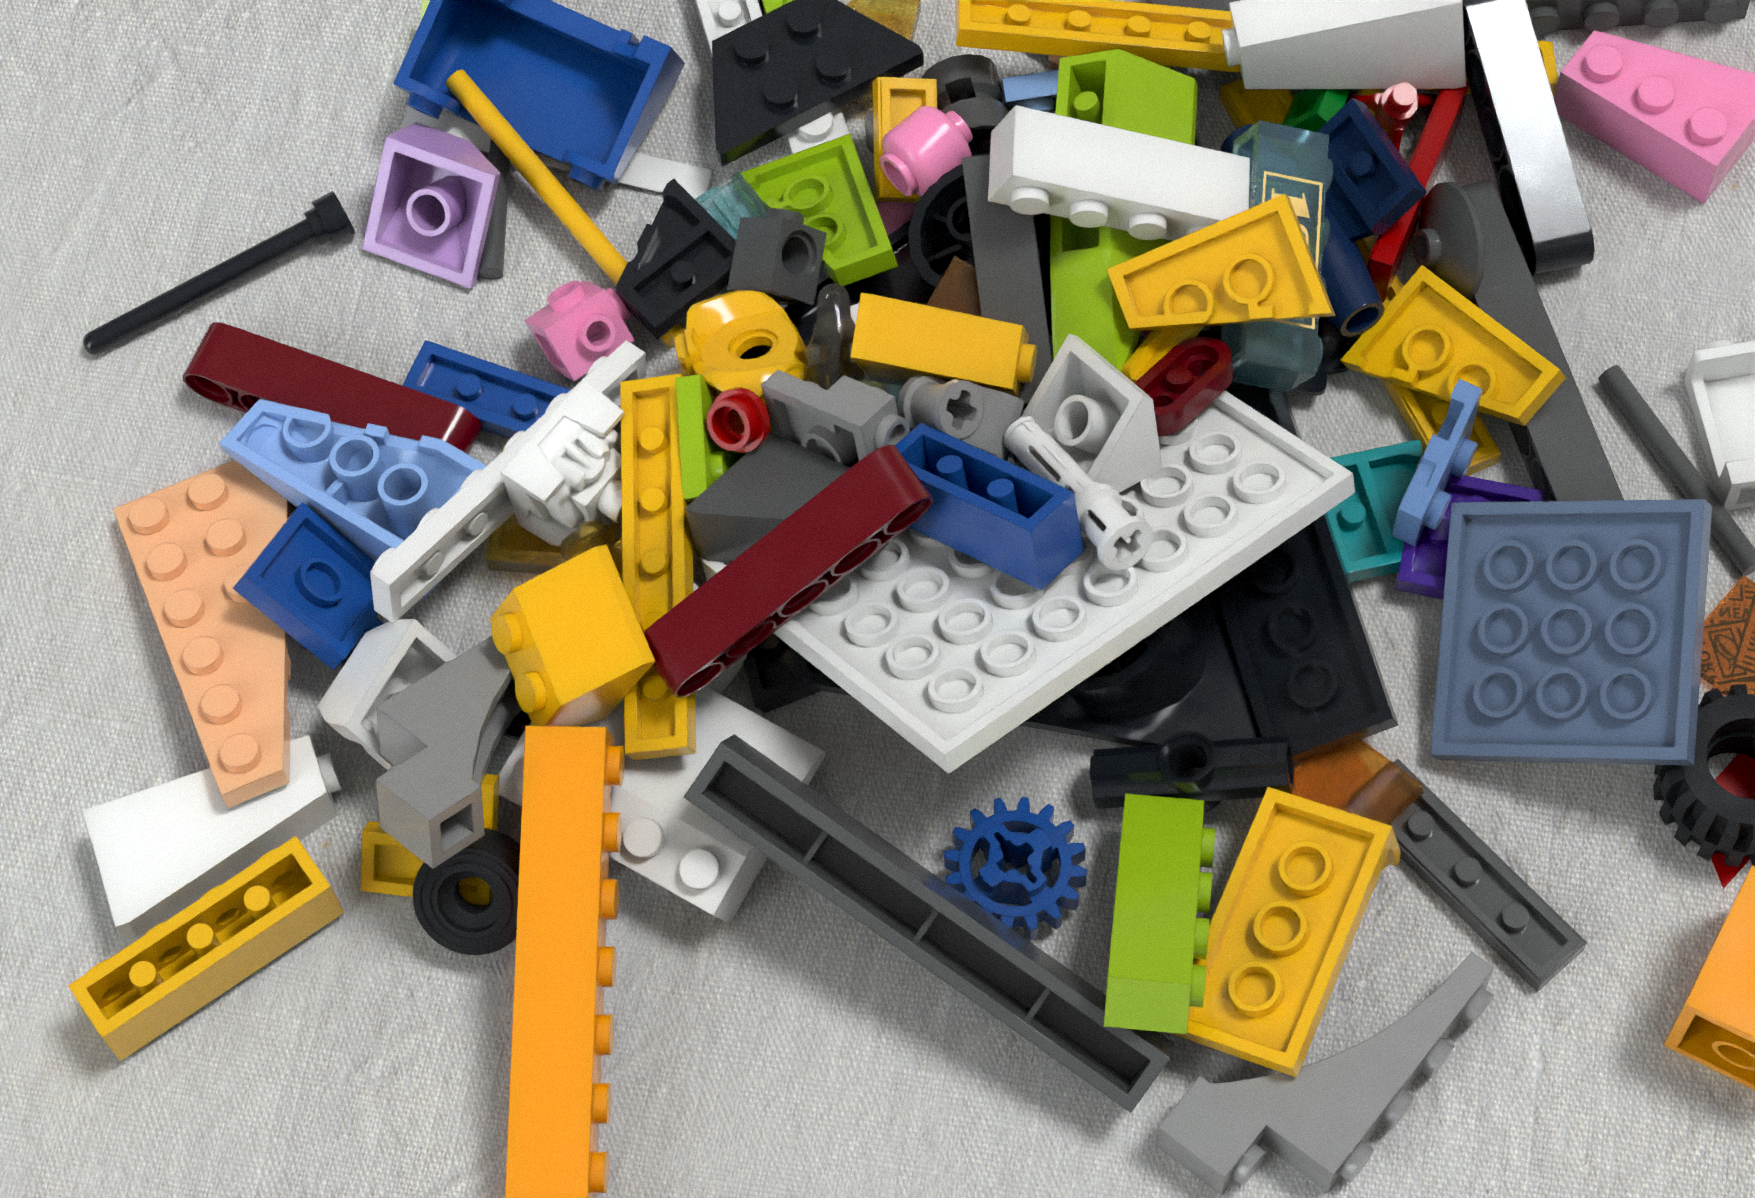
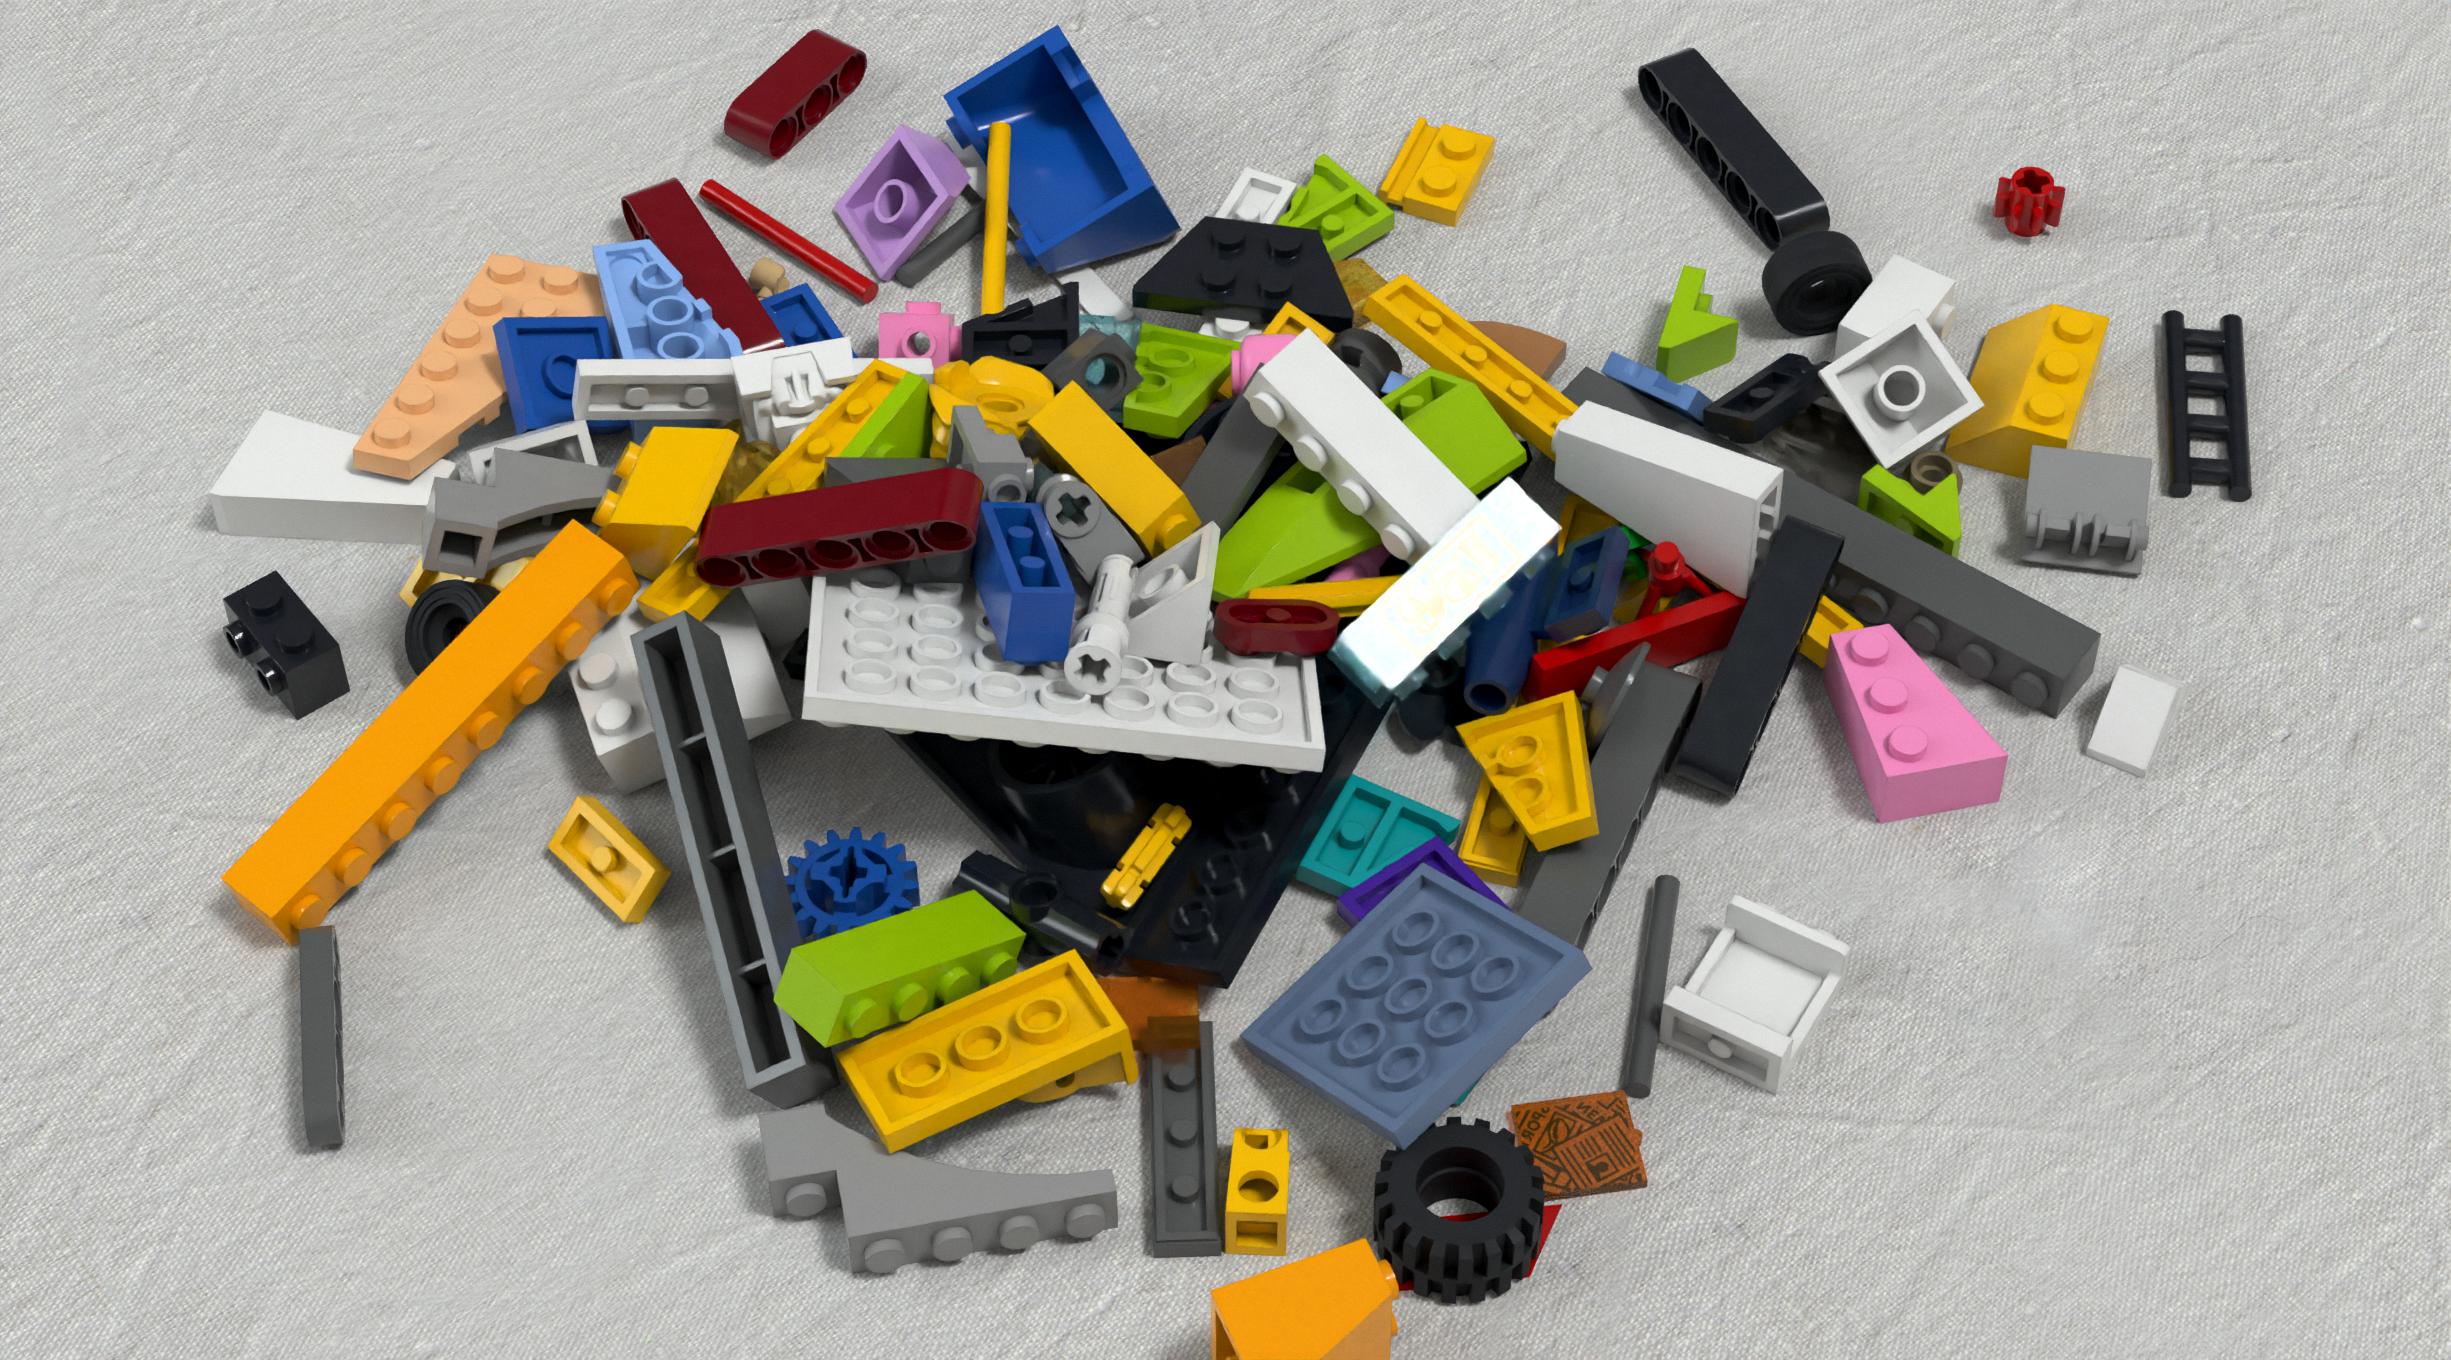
camera: 35 degrees right, 15 degrees down
yellow brick [68,836,345,1062] -> none
black piece [83,191,356,355] -> none
red plate [707,387,770,453] -> none
yellow wing [1107,194,1336,331] -> none
medium blue wing [1392,379,1483,546] -> none
none -> black brick [223,570,350,721]
none -> yellow plate [547,795,672,923]
none -> red bar [699,179,879,304]
none -> dark red beam [724,29,867,160]
none -> tan hand [749,257,790,301]
none -> yellow axle [1100,803,1191,911]
none -> yellow leg [1225,1127,1290,1256]

